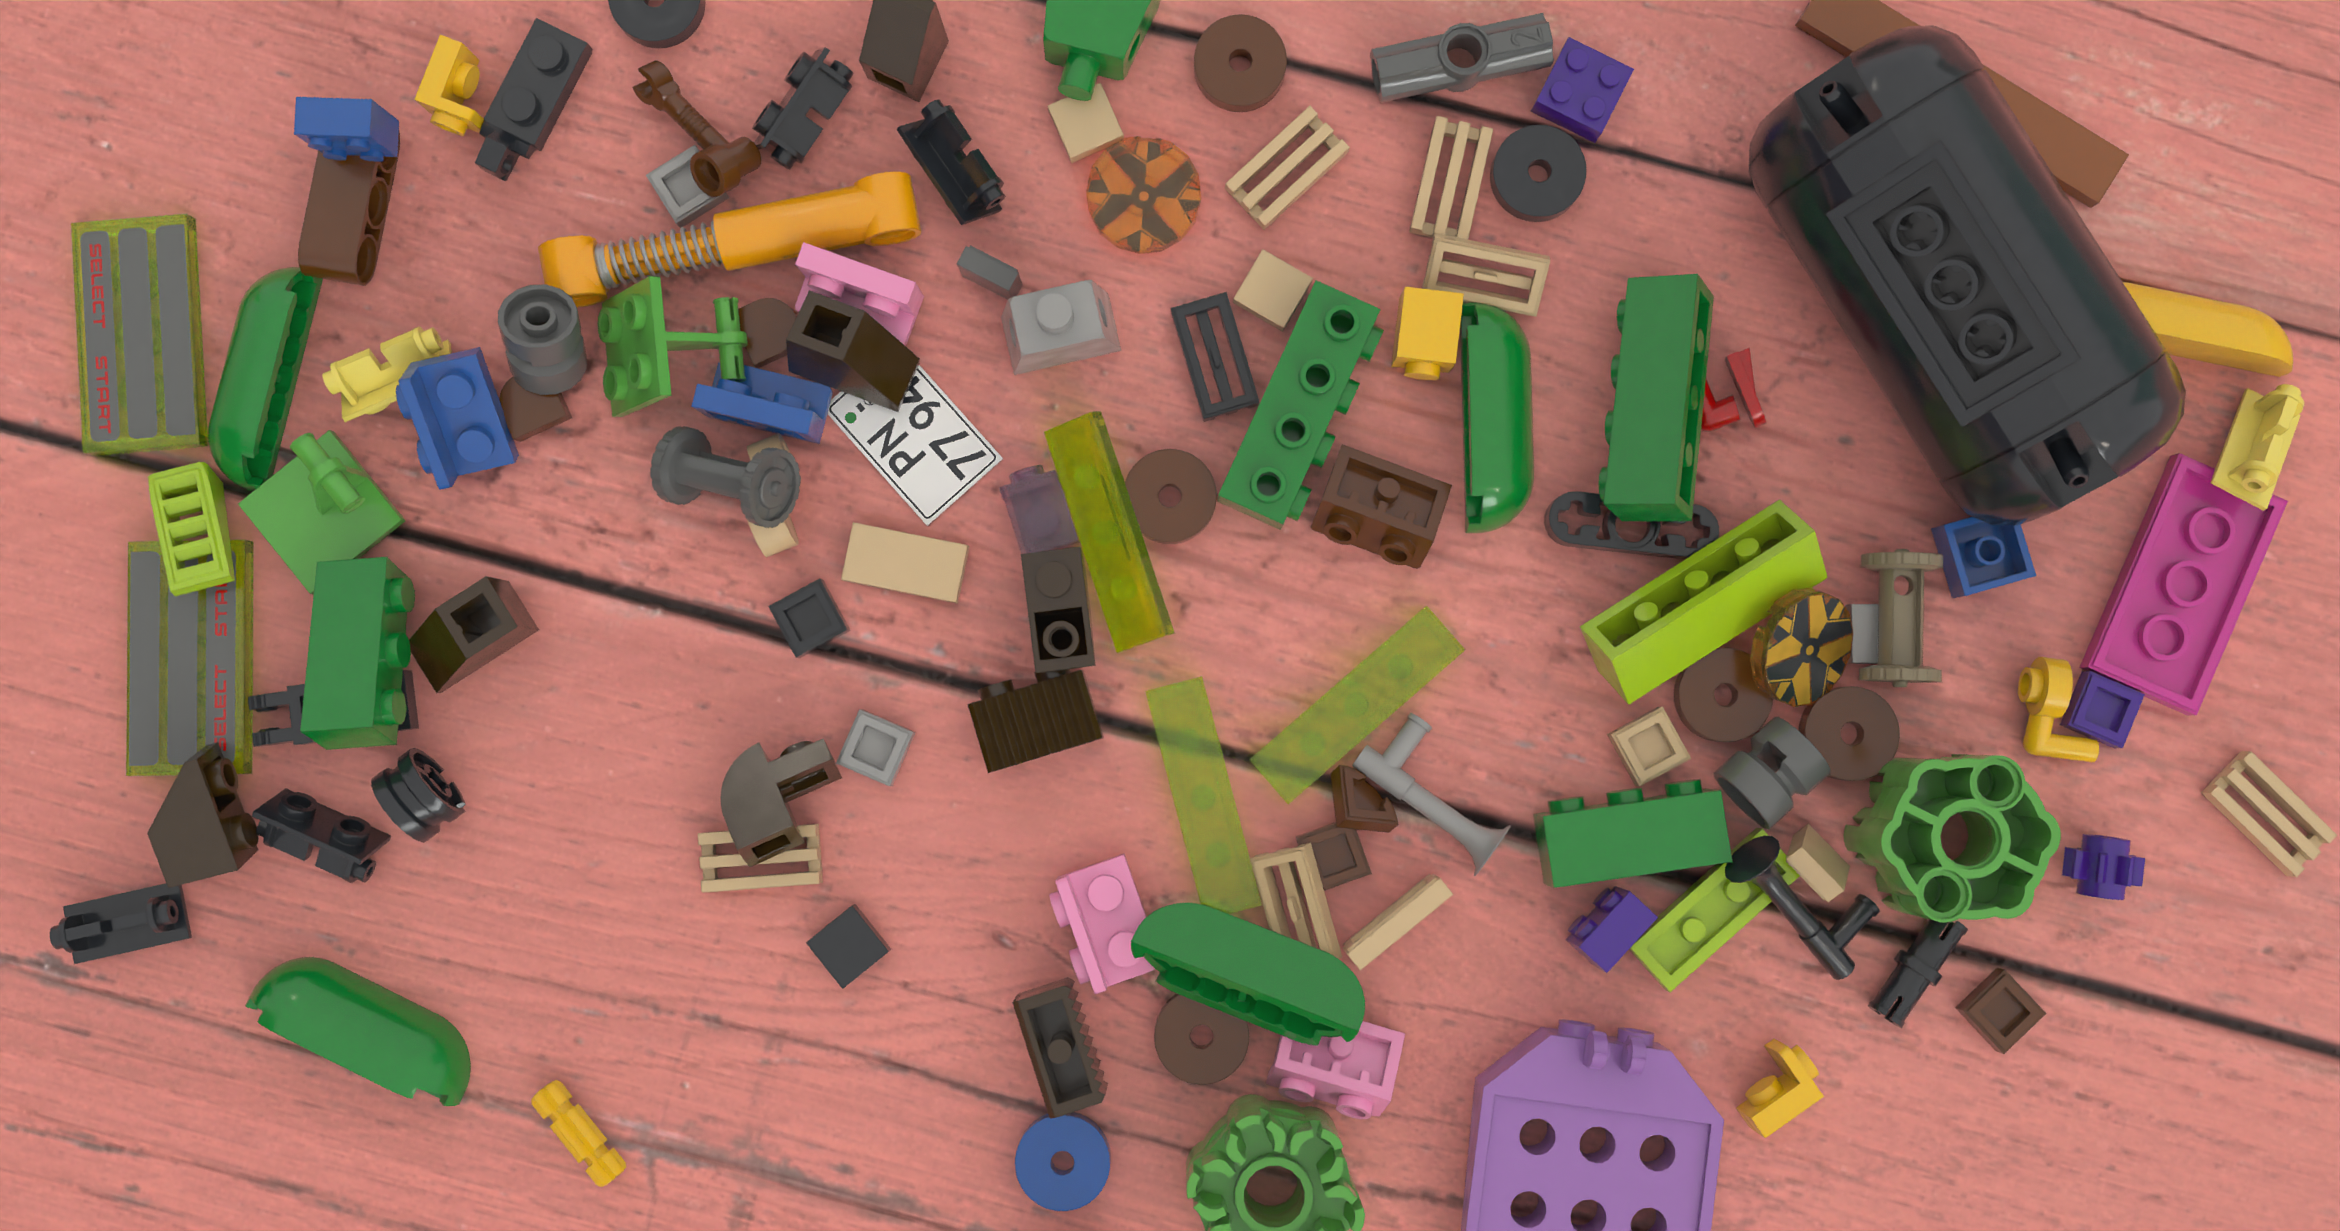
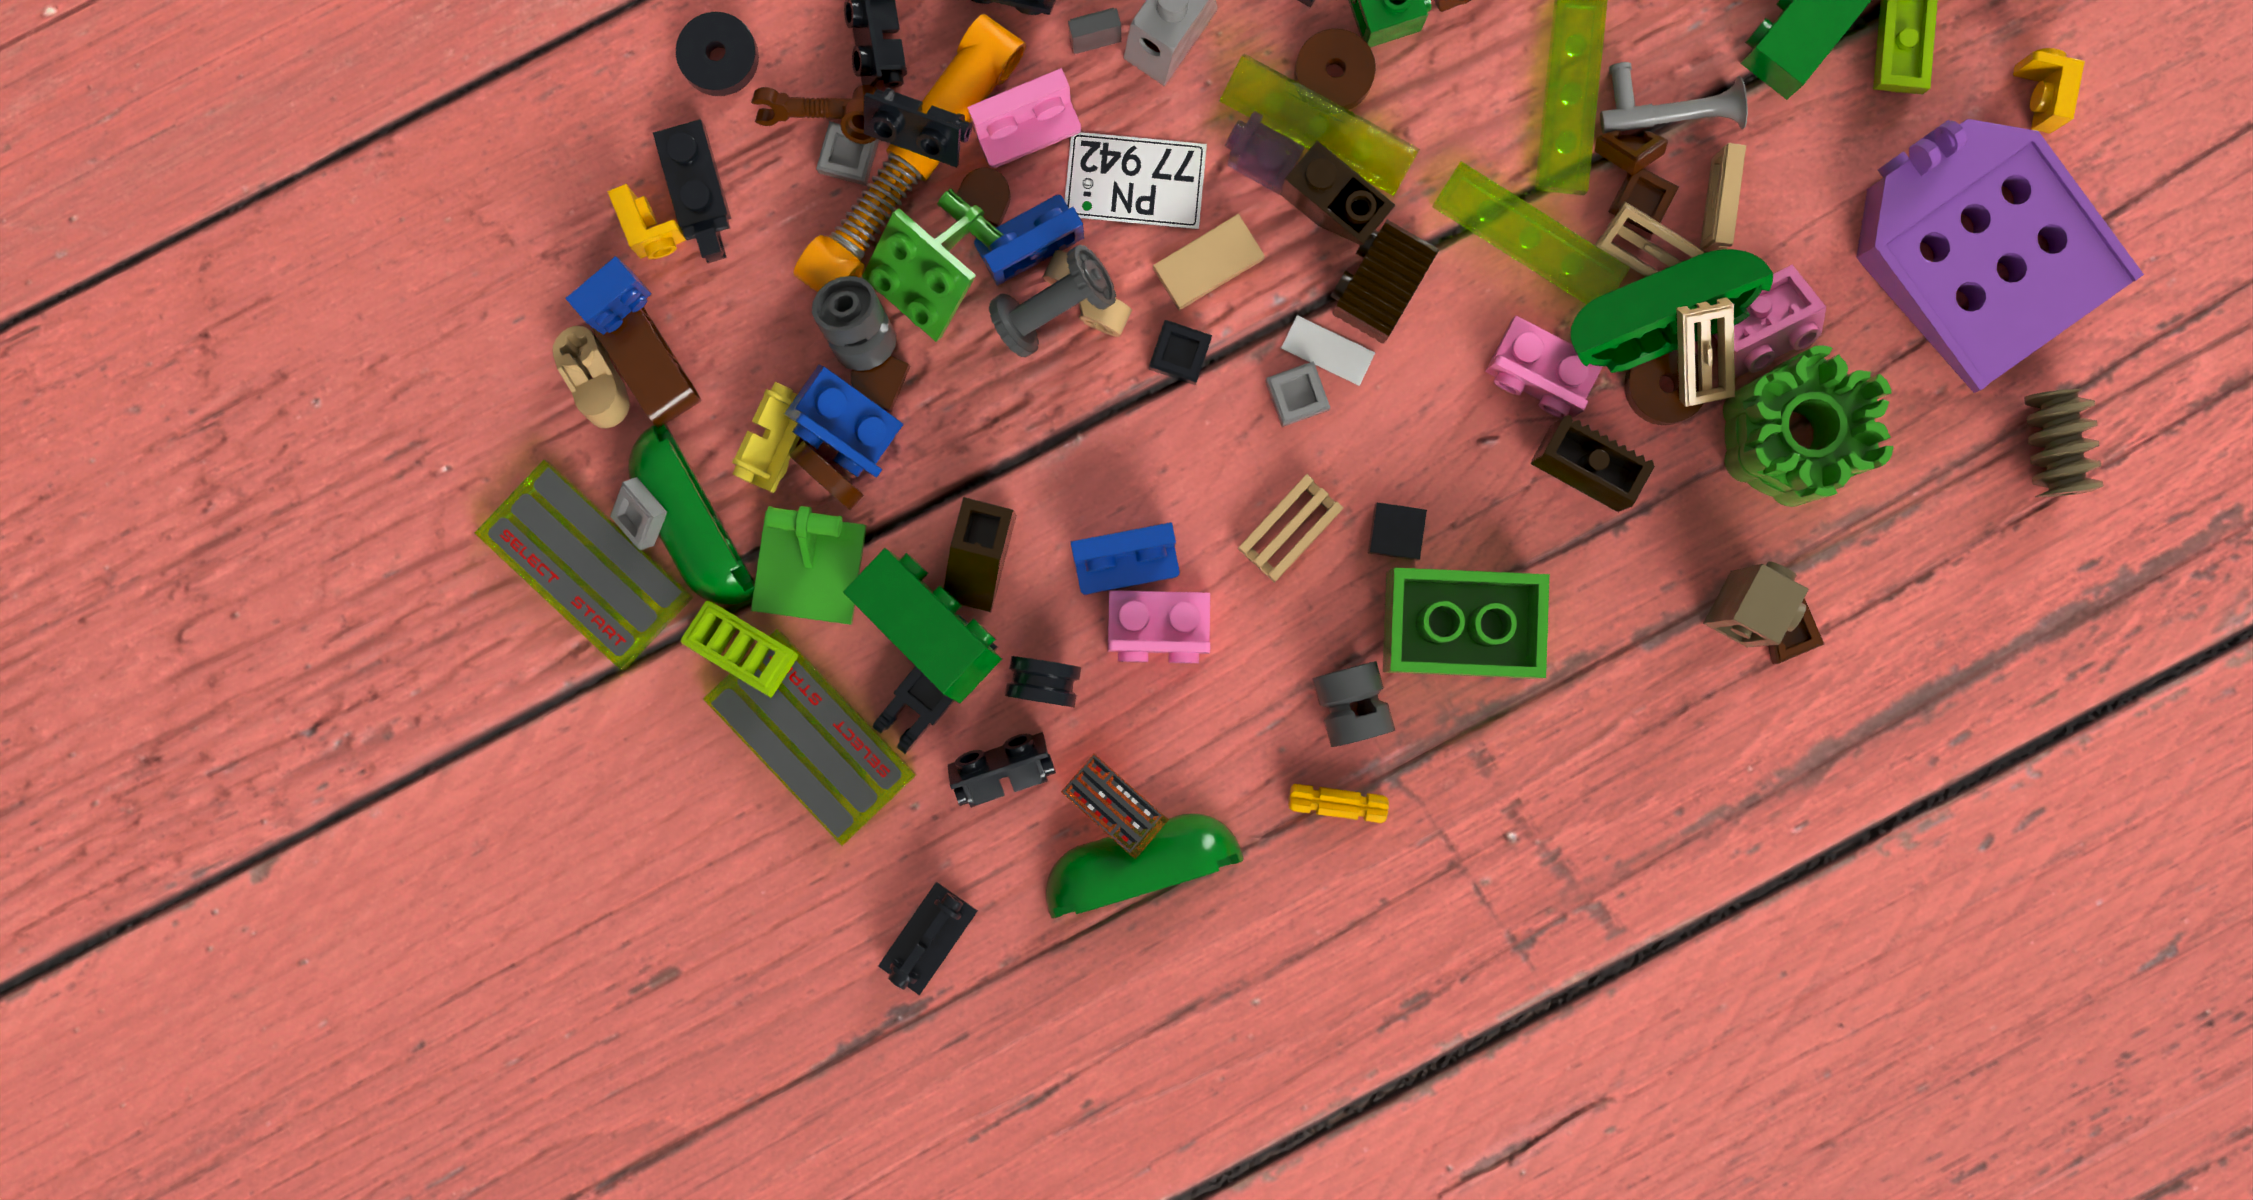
camera: 50 degrees left, 0 degrees up
dark brown slope [147,742,259,888] -> none
dark brown brick [720,738,842,867] -> none
dark brown slope [786,290,920,412] -> none
blue piece [1015,1112,1111,1211] -> none
dark purple piece [1566,886,1658,973] -> none
none -> tan piece [553,326,630,429]
none -> light grey tile [610,477,667,551]
none -> reddish brown piece [789,441,864,510]
none -> black hinge [864,88,972,168]
none -> tile [1061,754,1169,859]
none -> blue bracket [1071,522,1180,595]
none -> bright pink bracket [1108,591,1210,663]
none -> white sticker [1281,315,1375,386]
none -> dark grey wheel [1312,661,1395,747]
none -> bright green brick [1383,568,1550,679]
none -> tan tile [1677,297,1735,407]

